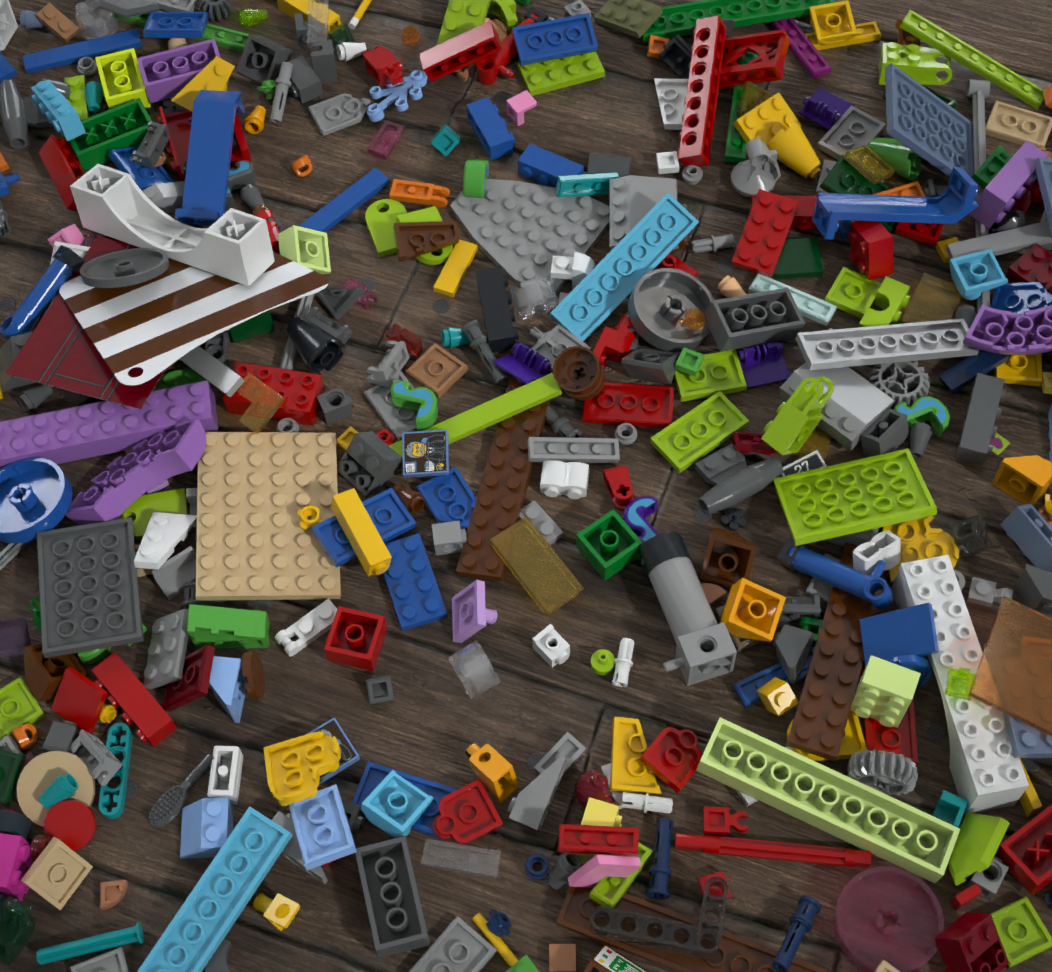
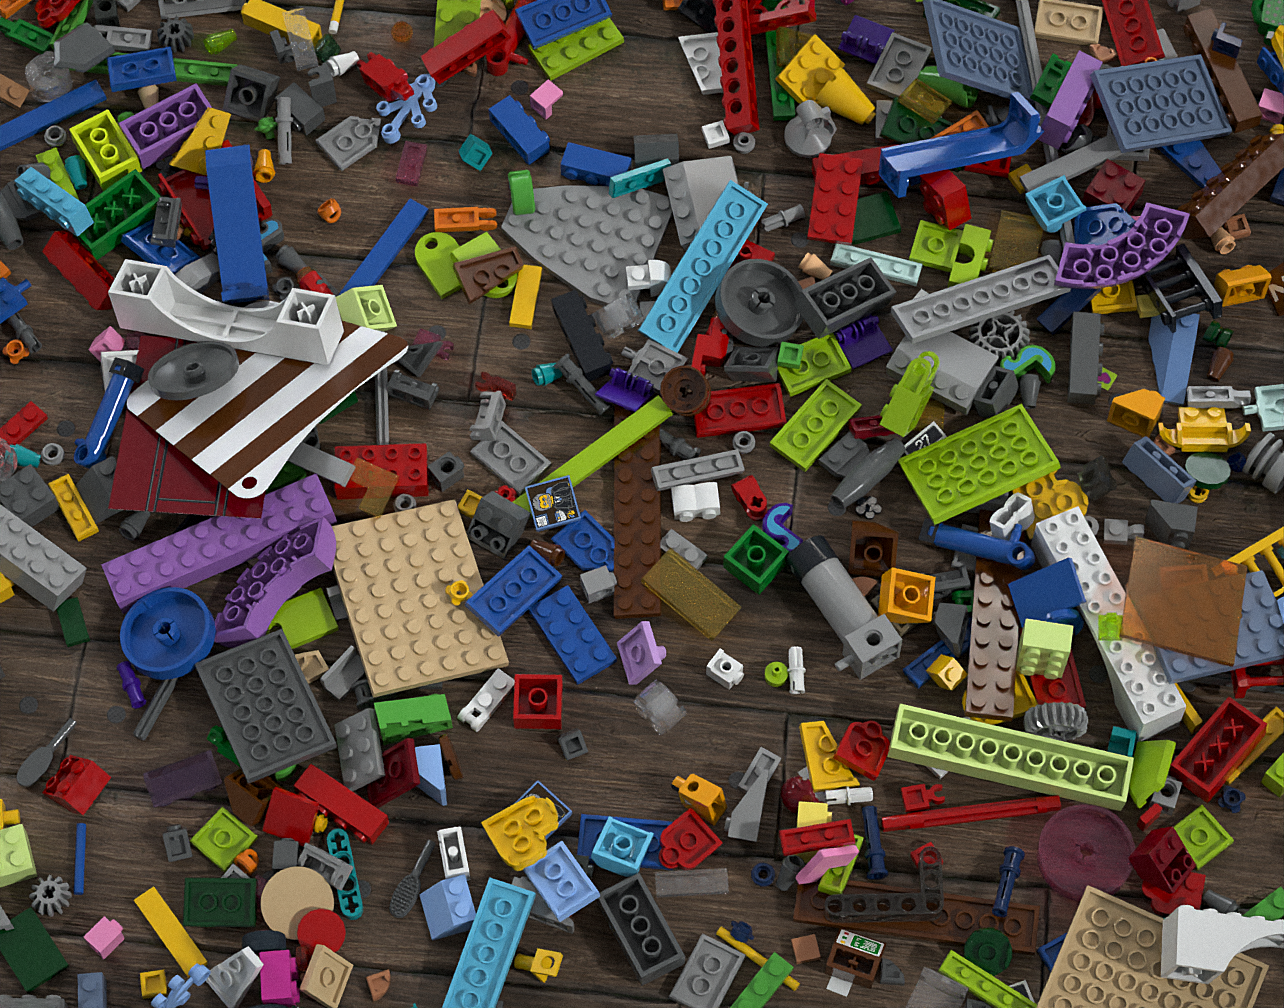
camera: 15 degrees left, 5 degrees up
teal cone [39,773,79,808] -> none
white wing [134,512,197,570] -> none
black cone [287,316,345,375] -> none
yellow brick [331,488,392,576] -> none
bright green animal [390,380,438,431] -> none
medium nougat tile [406,343,468,398] -> none
clear orange plate [680,308,706,331] -> none

